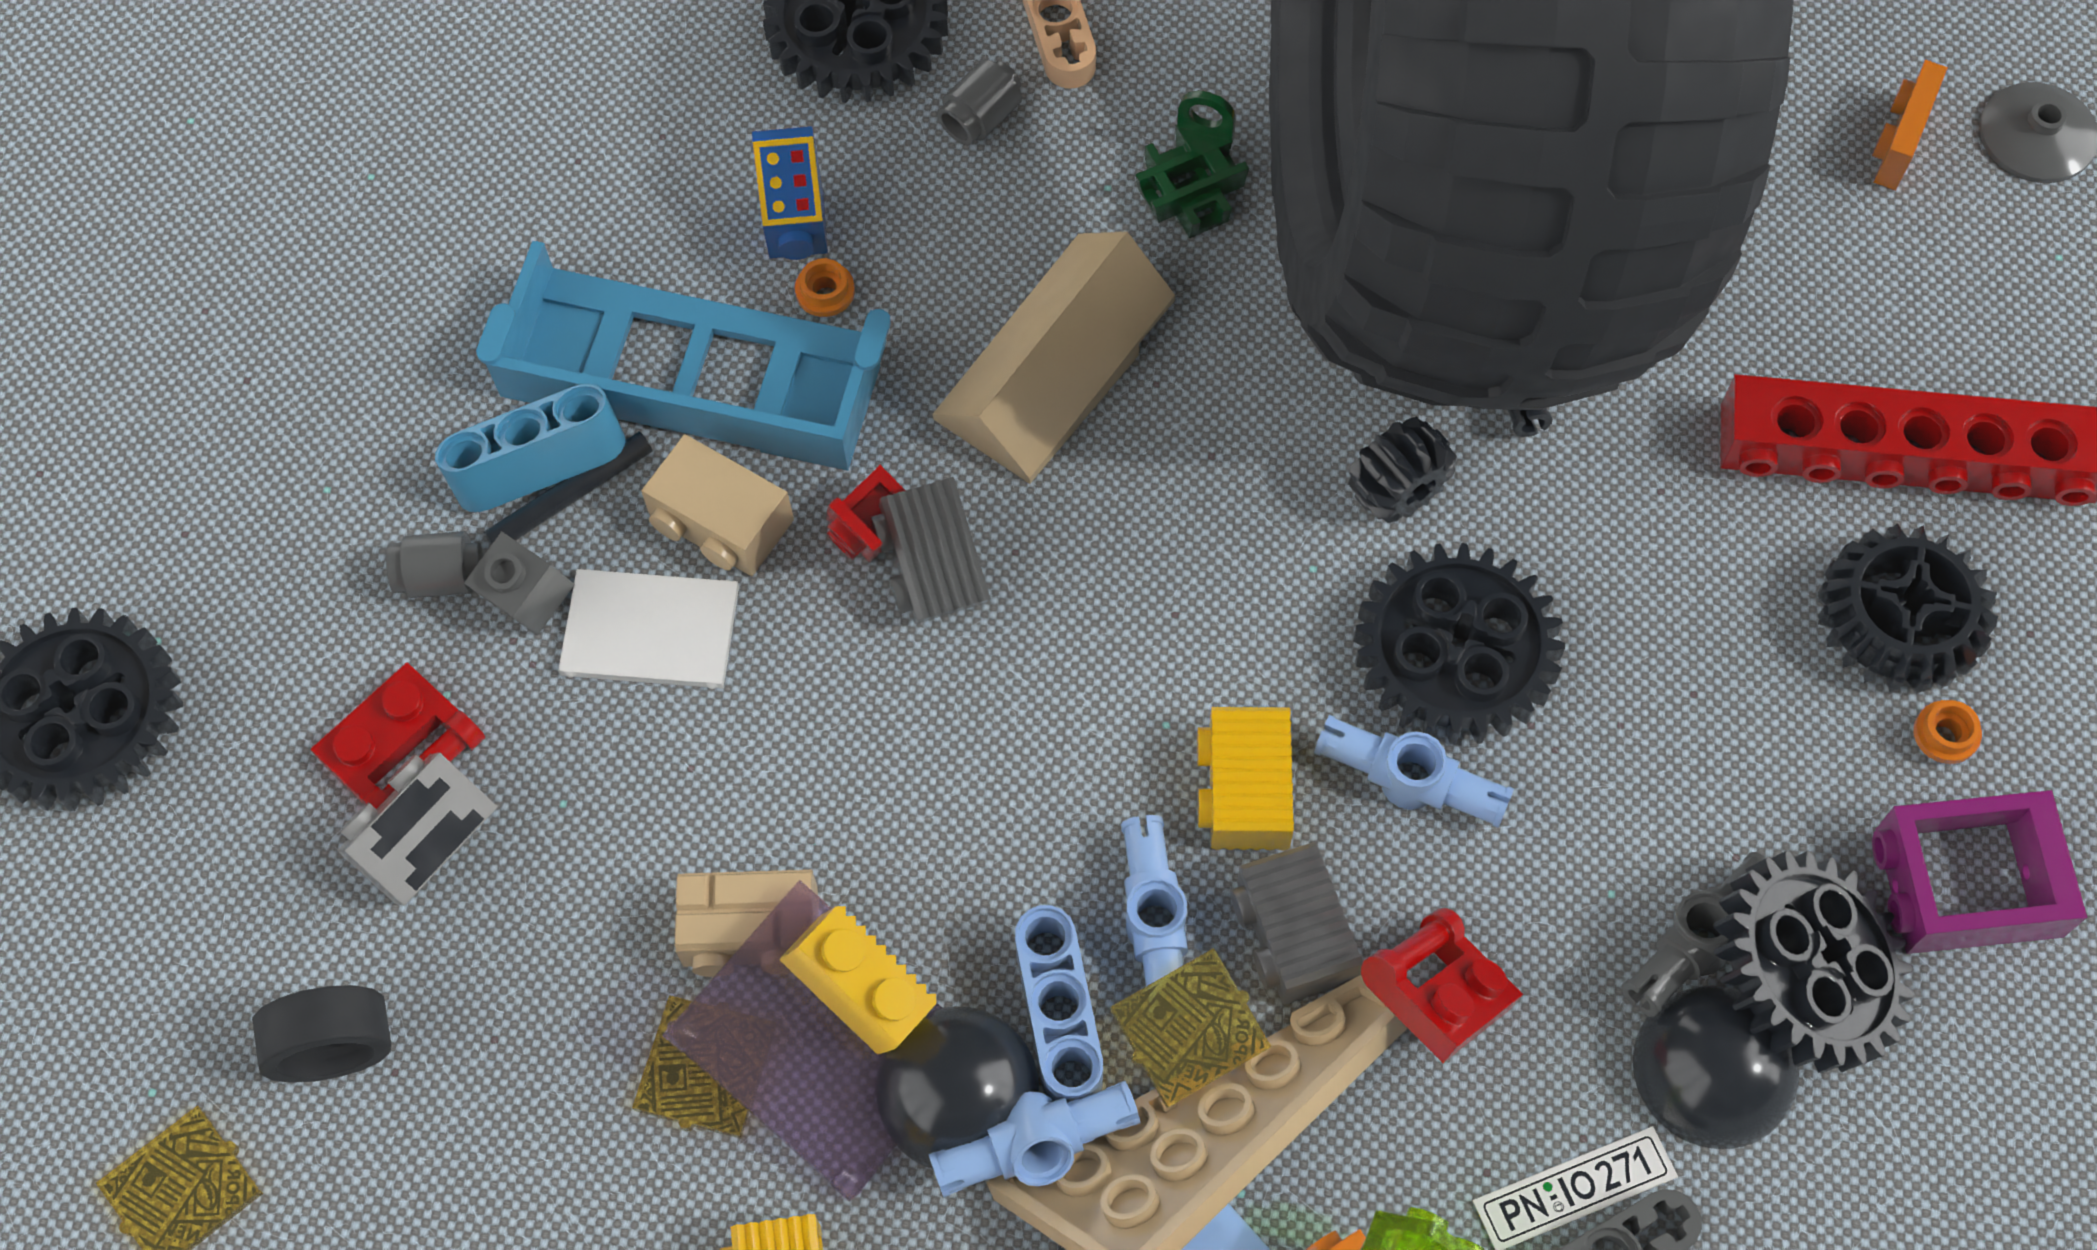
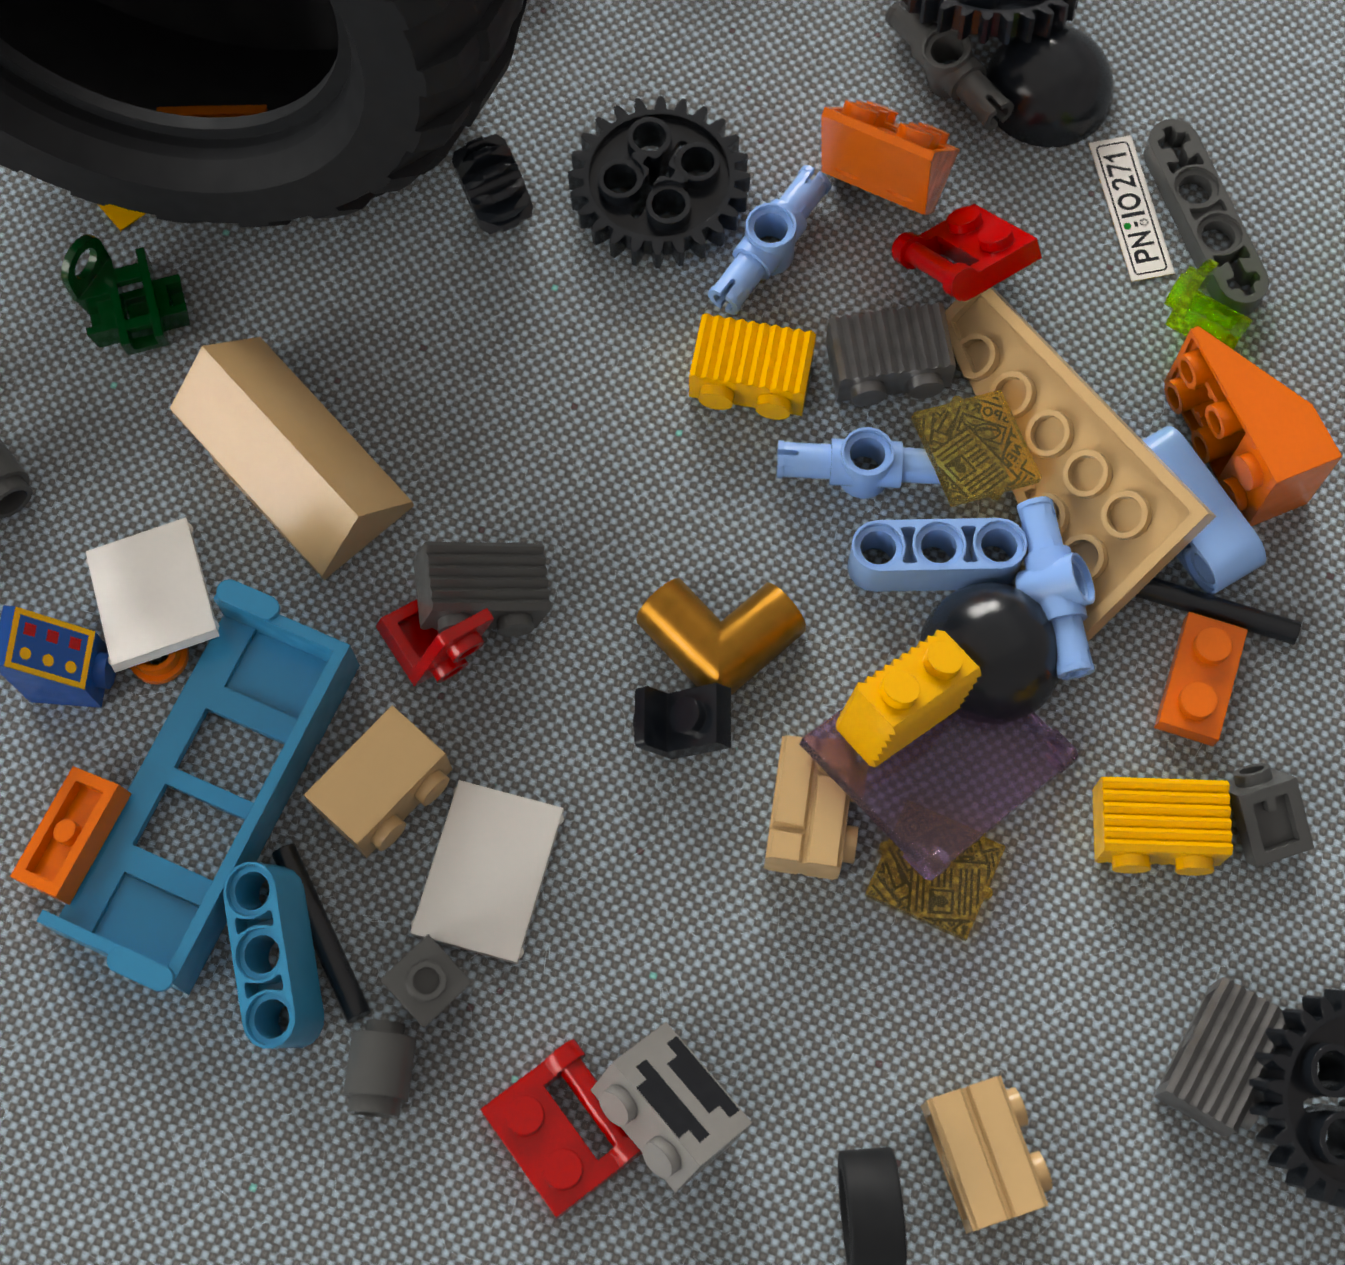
camera: 80 degrees left, 5 degrees up
none -> orange plate [10,766,132,905]
none -> white piece [85,517,220,673]
none -> black bracket [633,683,731,760]
none -> pearl gold brick [636,578,806,695]
none -> orange slope [821,100,960,215]
none -> tan brick [921,1075,1053,1234]

